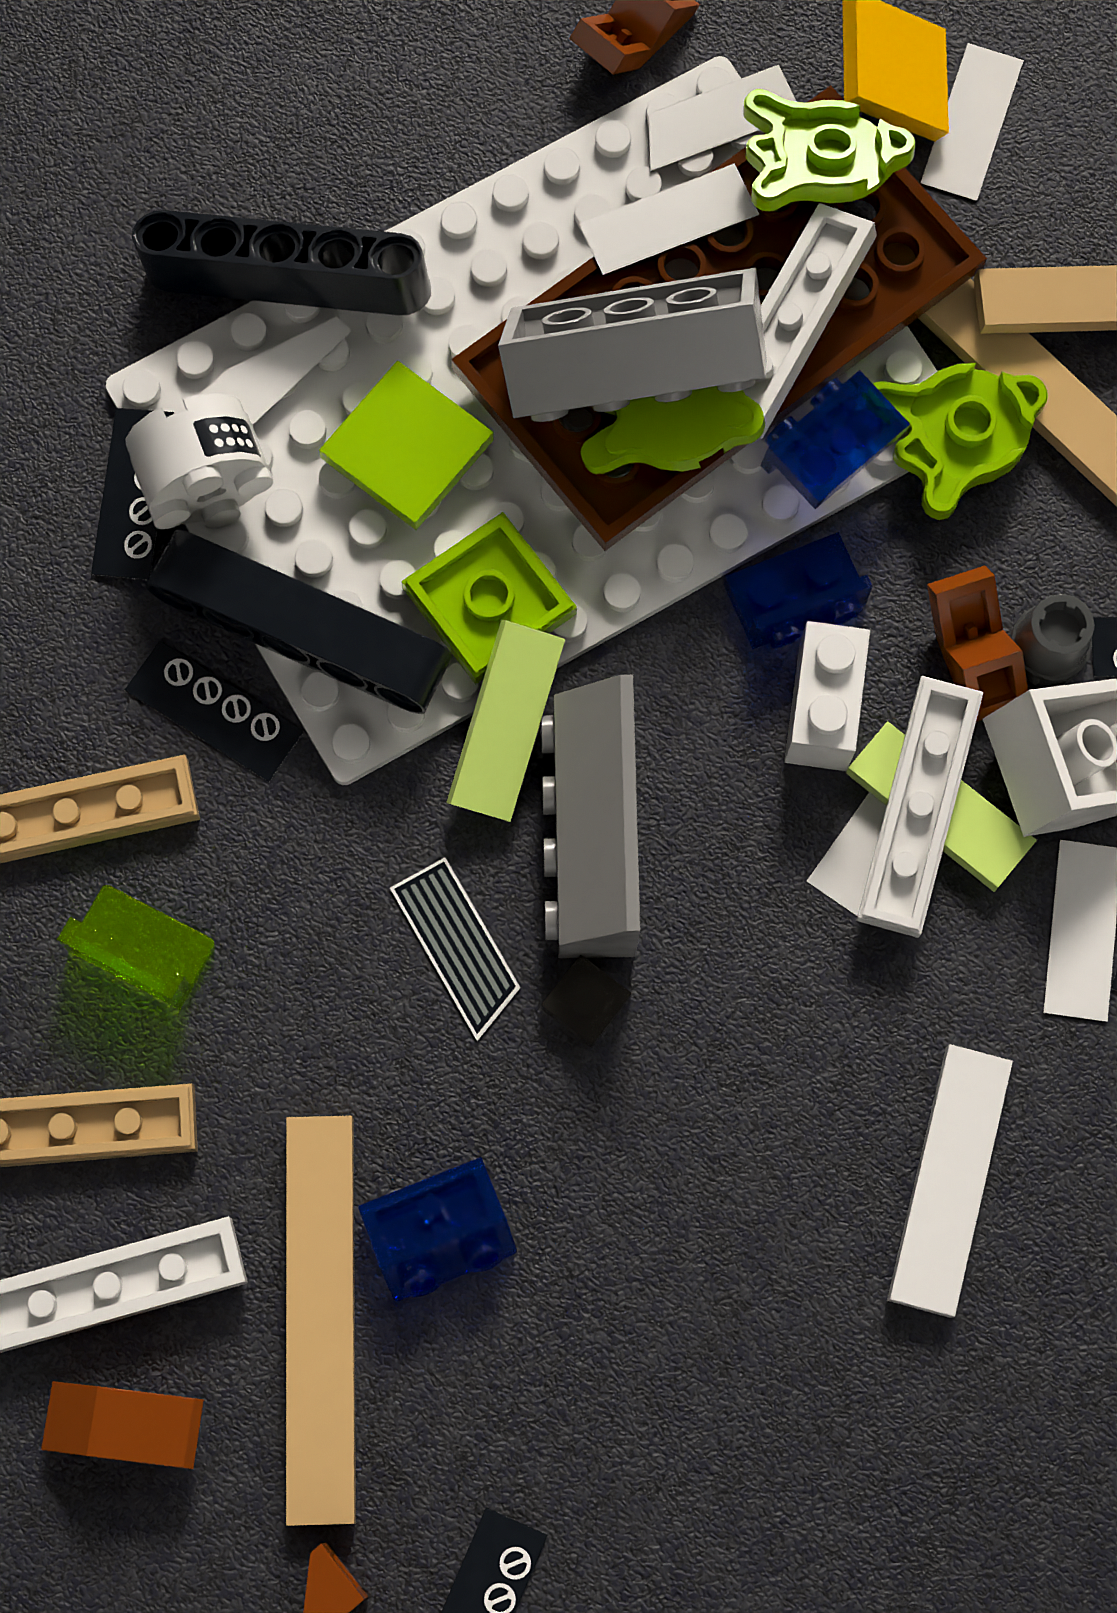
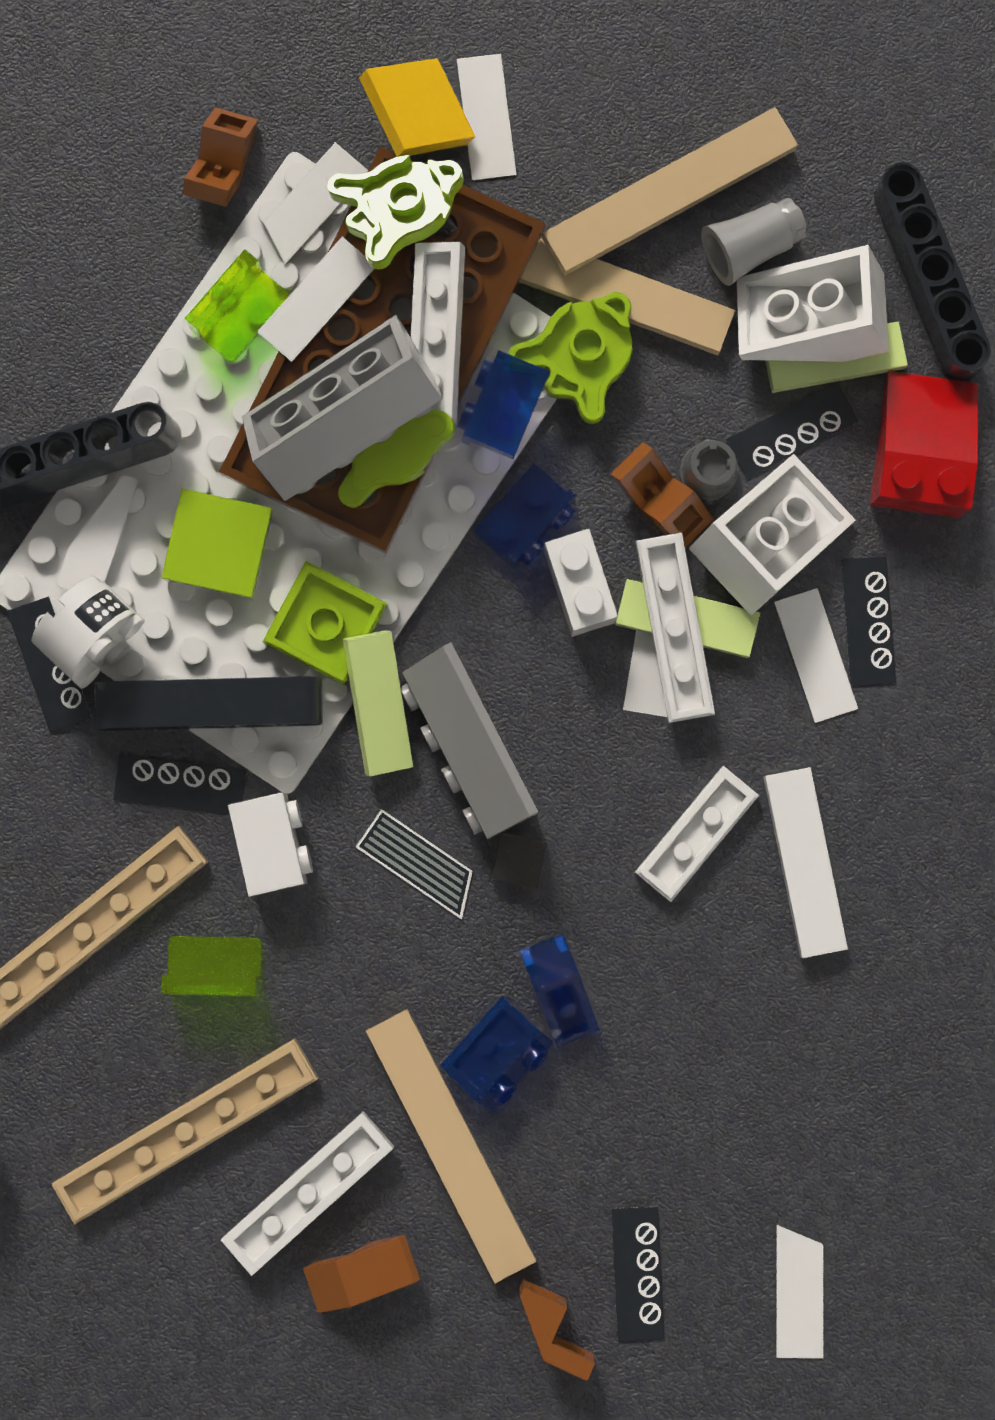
camera: 25 degrees left, 10 degrees up
none -> clear neon green panel [184,249,289,363]
none -> white brick [228,792,313,897]
none -> clear blue slope [519,934,600,1048]
none -> white tile [635,766,759,902]

